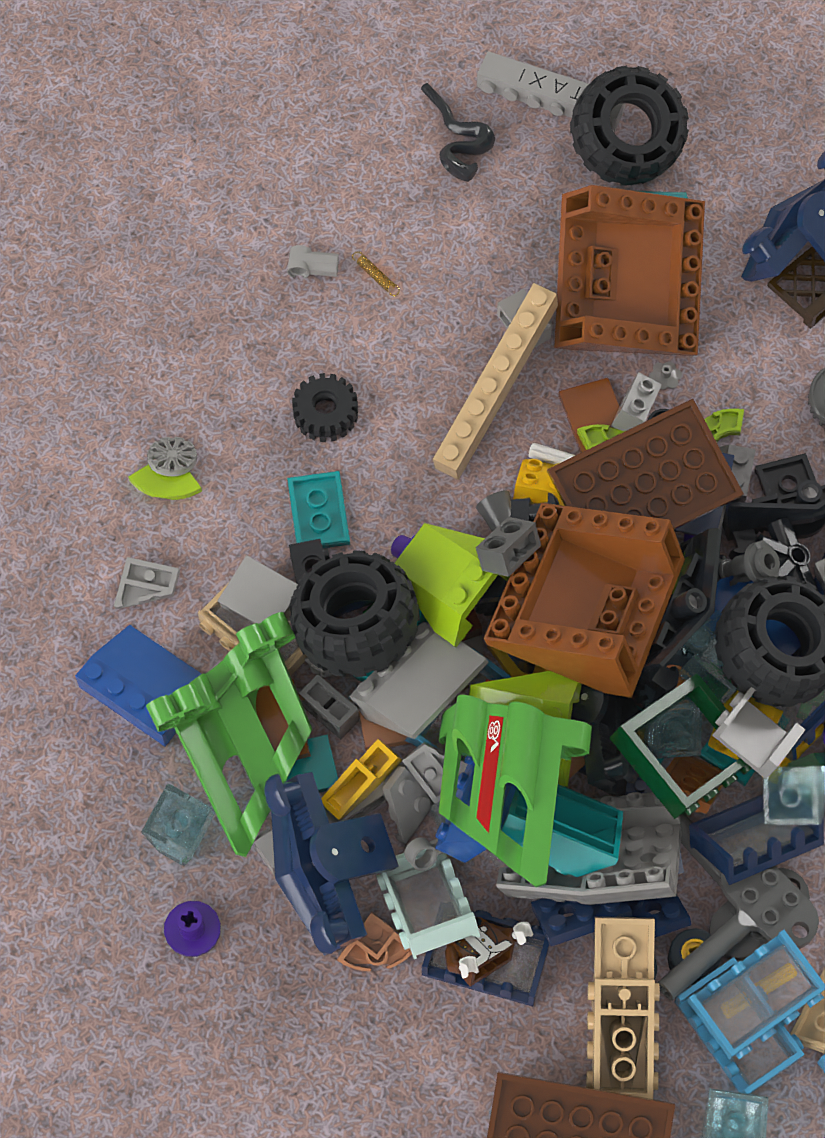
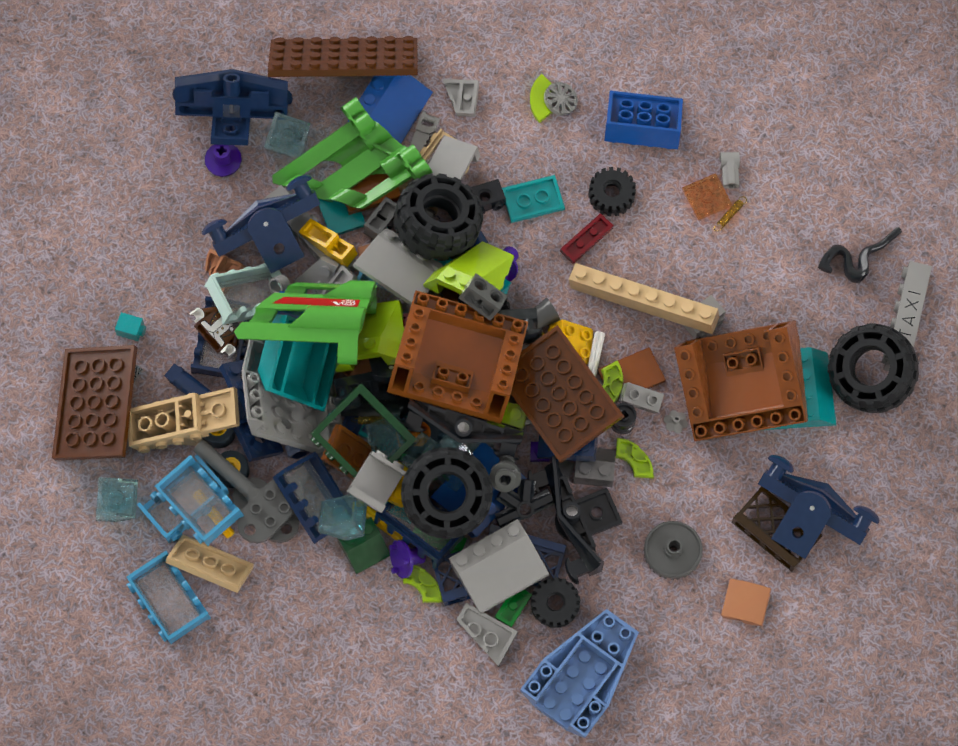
camera: 80 degrees right, 5 degrees up
none -> teal brick [115,312,146,341]
none -> dark blue piece [164,363,212,395]
none -> dark blue piece [172,69,293,146]
none -> reddish brown plate [268,36,418,77]
none -> light grey piece [409,111,440,153]
none -> dark red plate [560,213,614,264]
none -> blue slope [604,90,683,149]
none -> clear orange tile [682,173,732,220]

